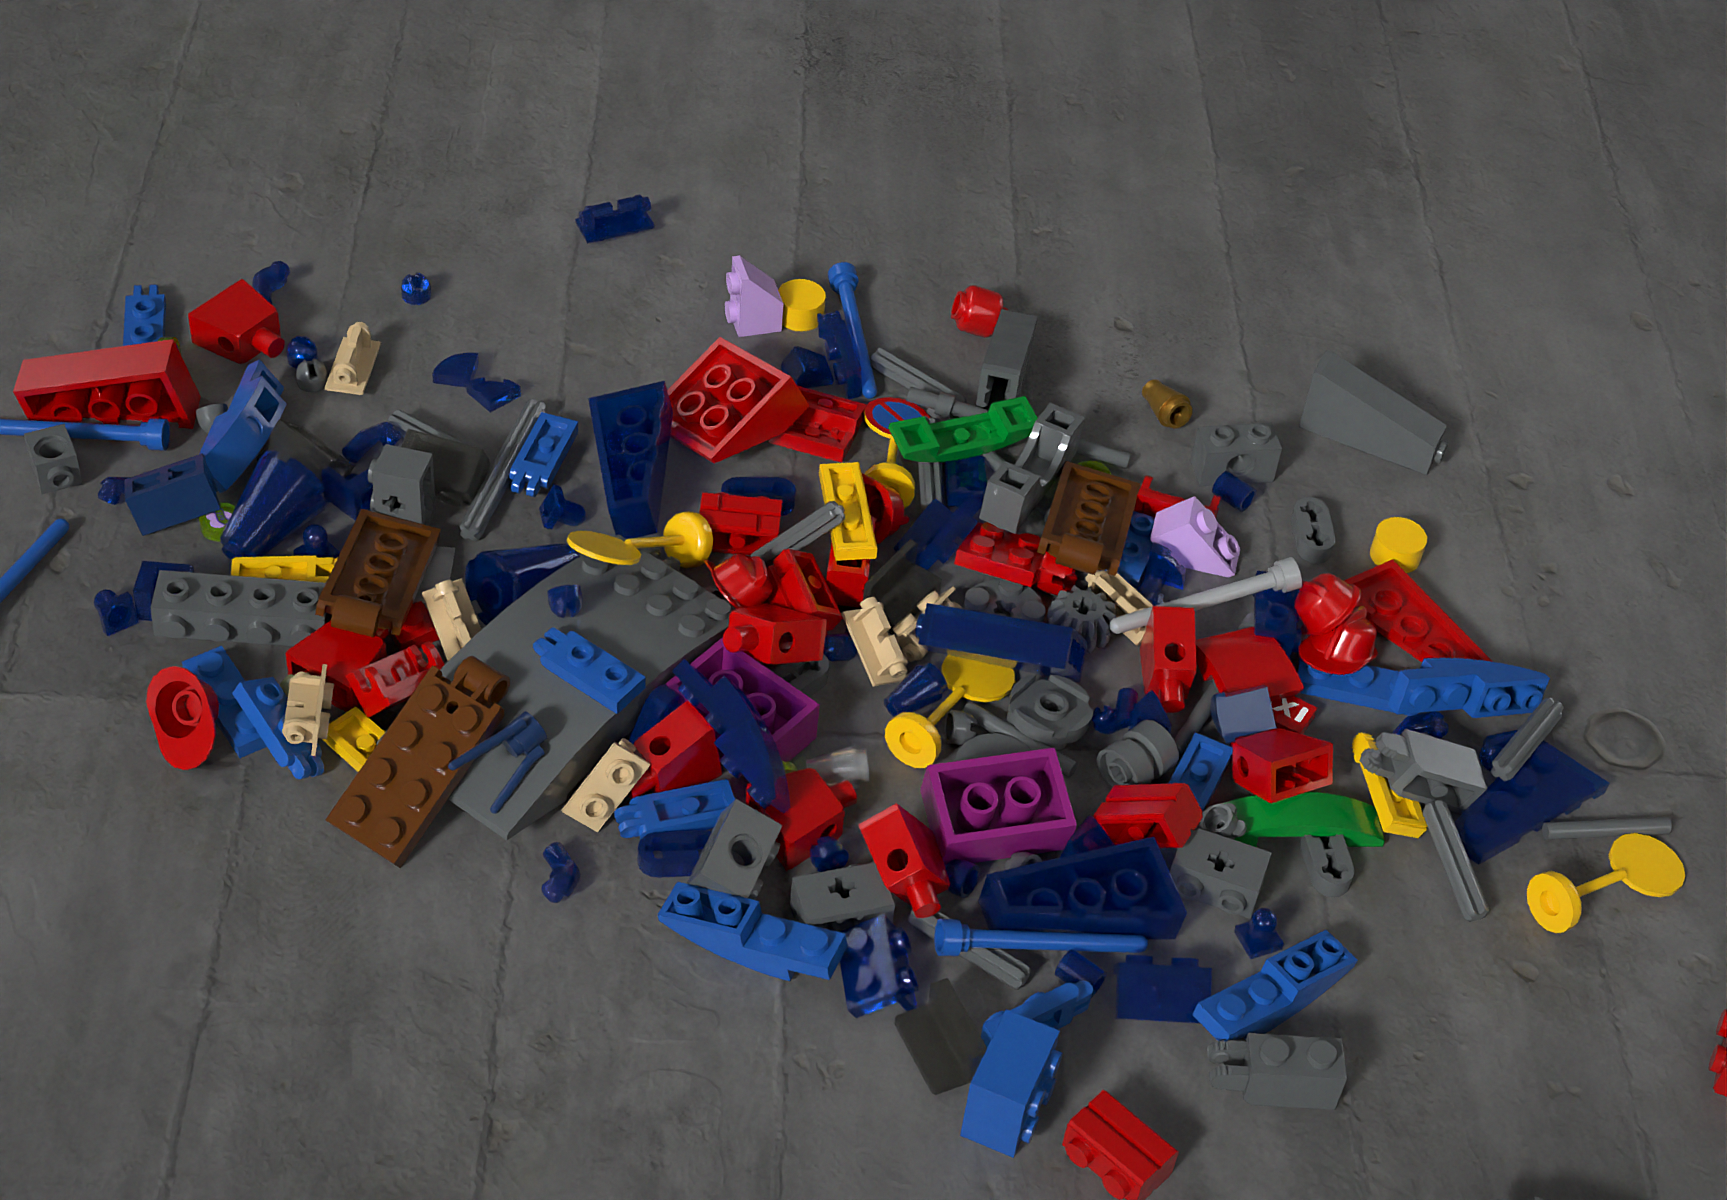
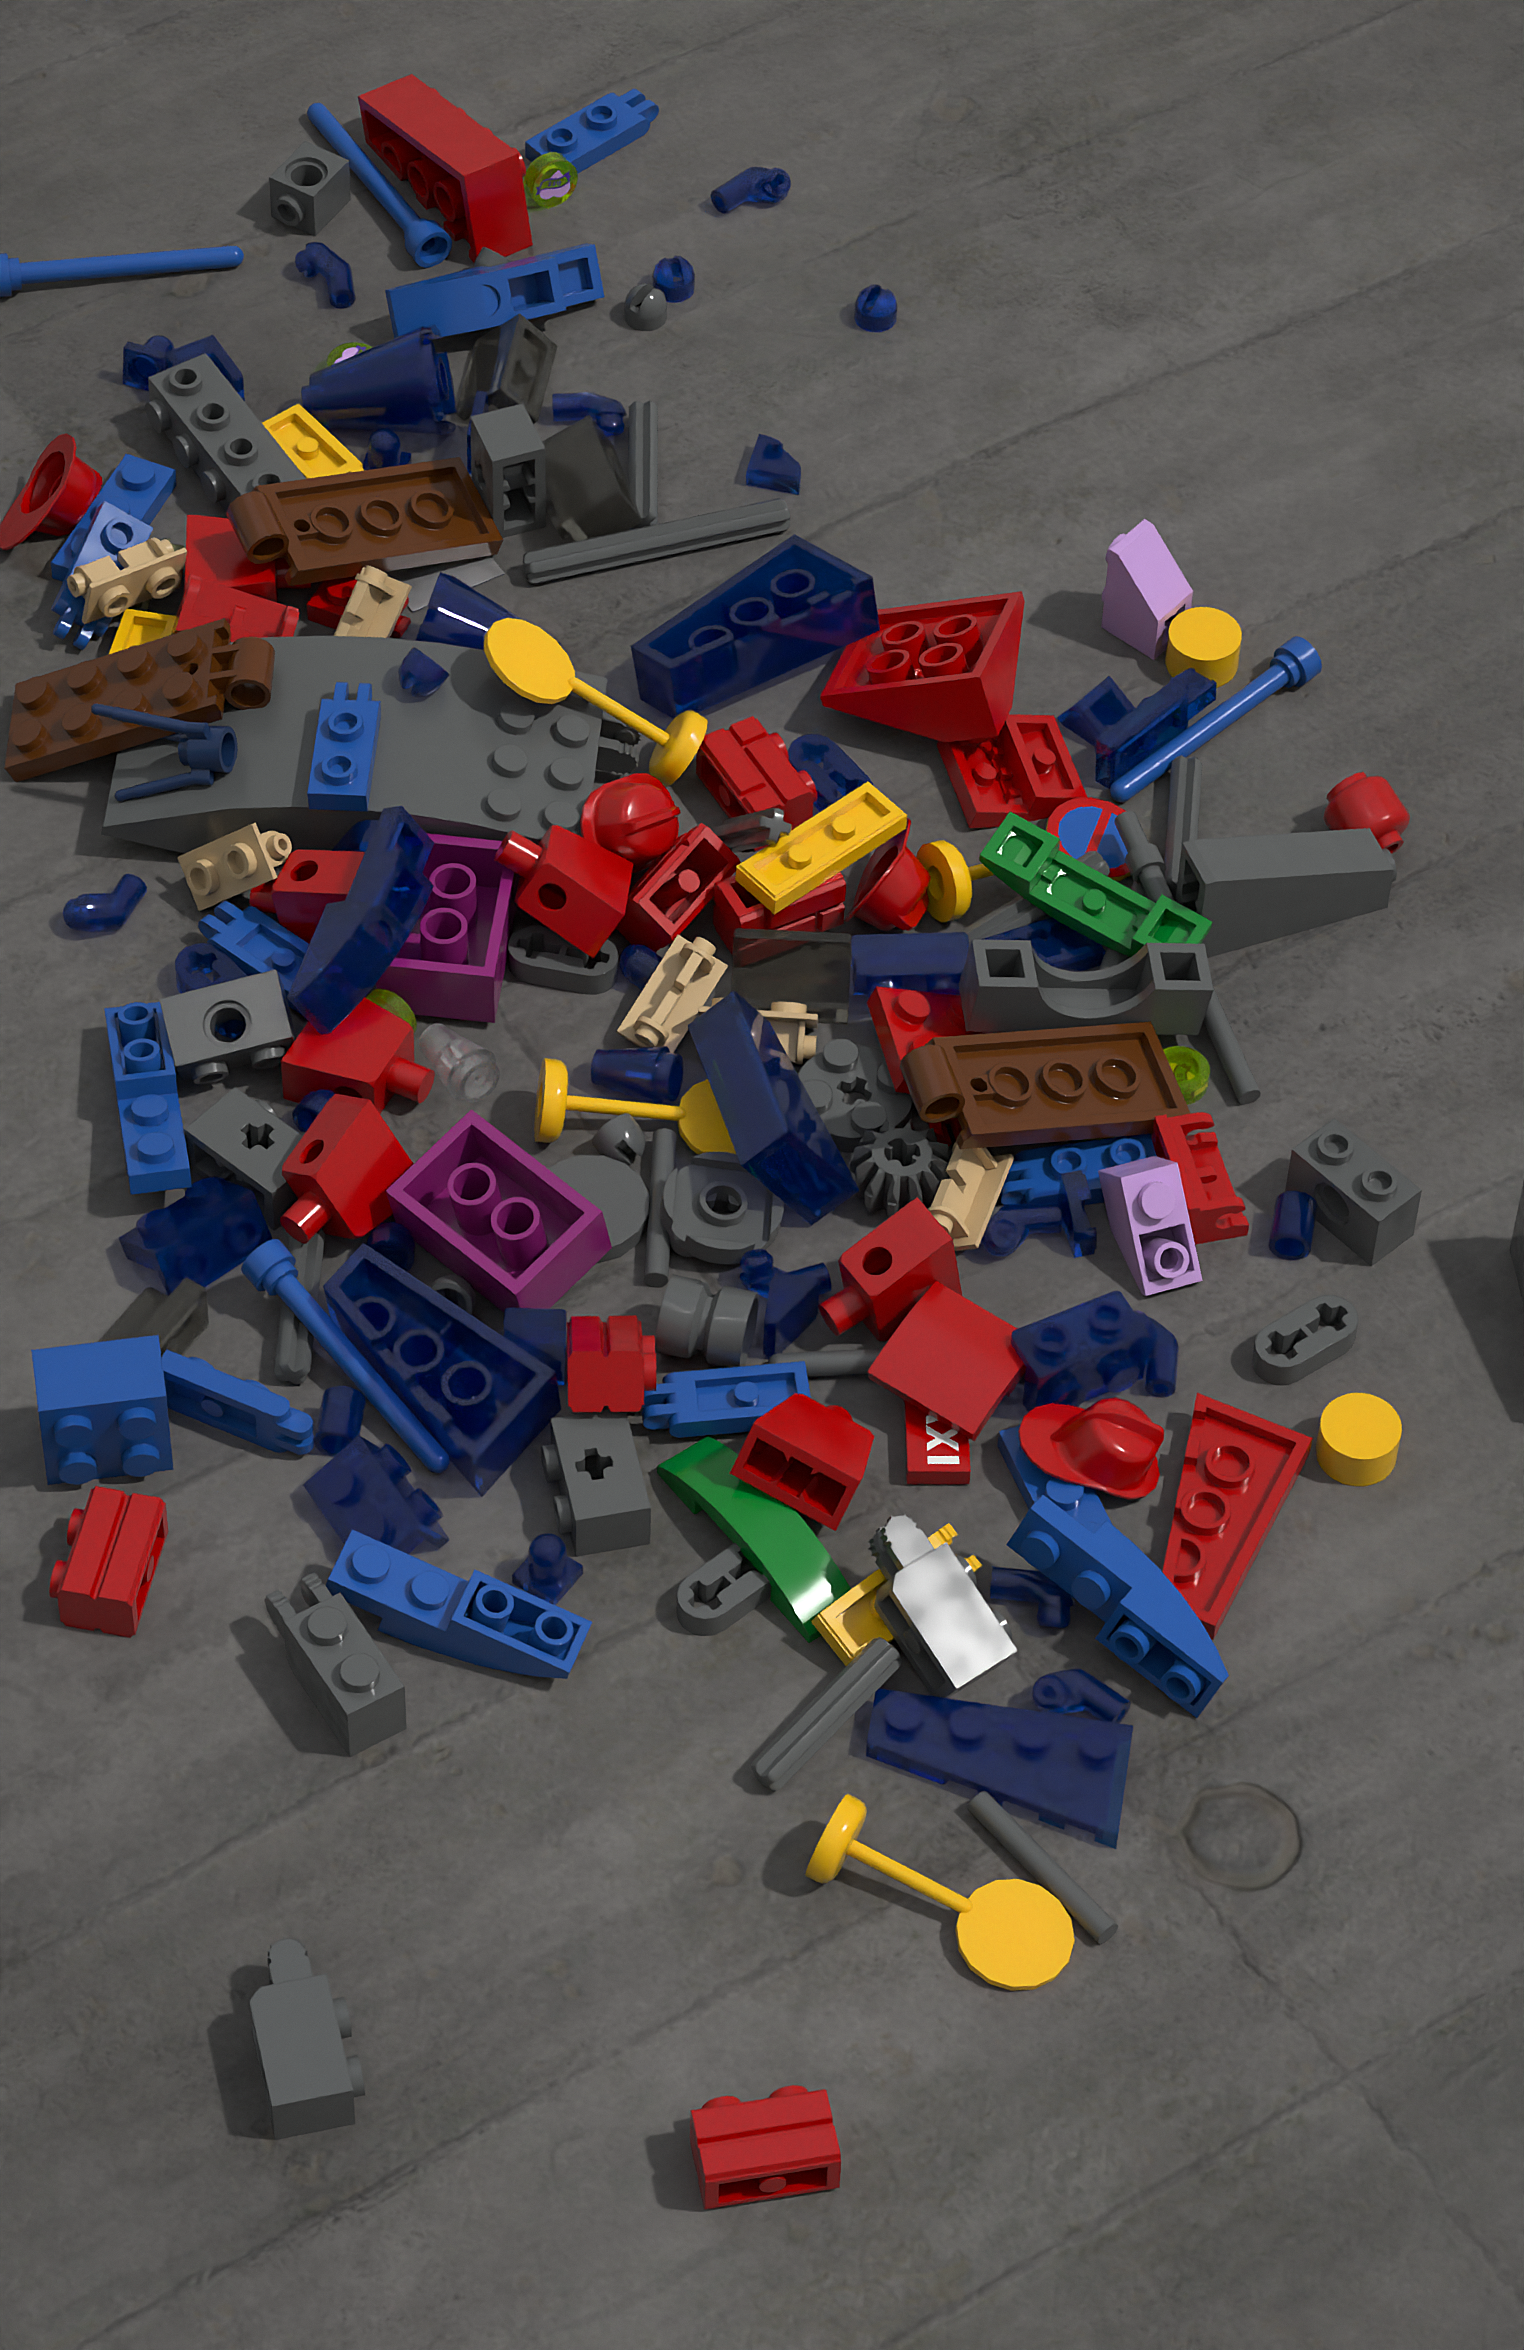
camera: 60 degrees right, 5 degrees up
dark blue hinge [124,453,221,536] -> none
red torso [188,279,285,364] -> none
tan hinge [325,322,381,395] -> none
clear blue tile [432,353,479,388] -> none
blue hinge [509,412,578,497] -> none
clear blue piece [539,485,586,530] -> none
clear blue hinge [575,194,655,244] -> none
light grey piece [1109,557,1302,634] -> none
pearl gold cone [1142,379,1192,429] -> none
dark grey plate [1198,803,1247,840] -> none
dark blue tile [1210,685,1276,744] -> none
red piece [1294,573,1361,635] -> none
dark grey axle [1491,698,1564,781] -> none

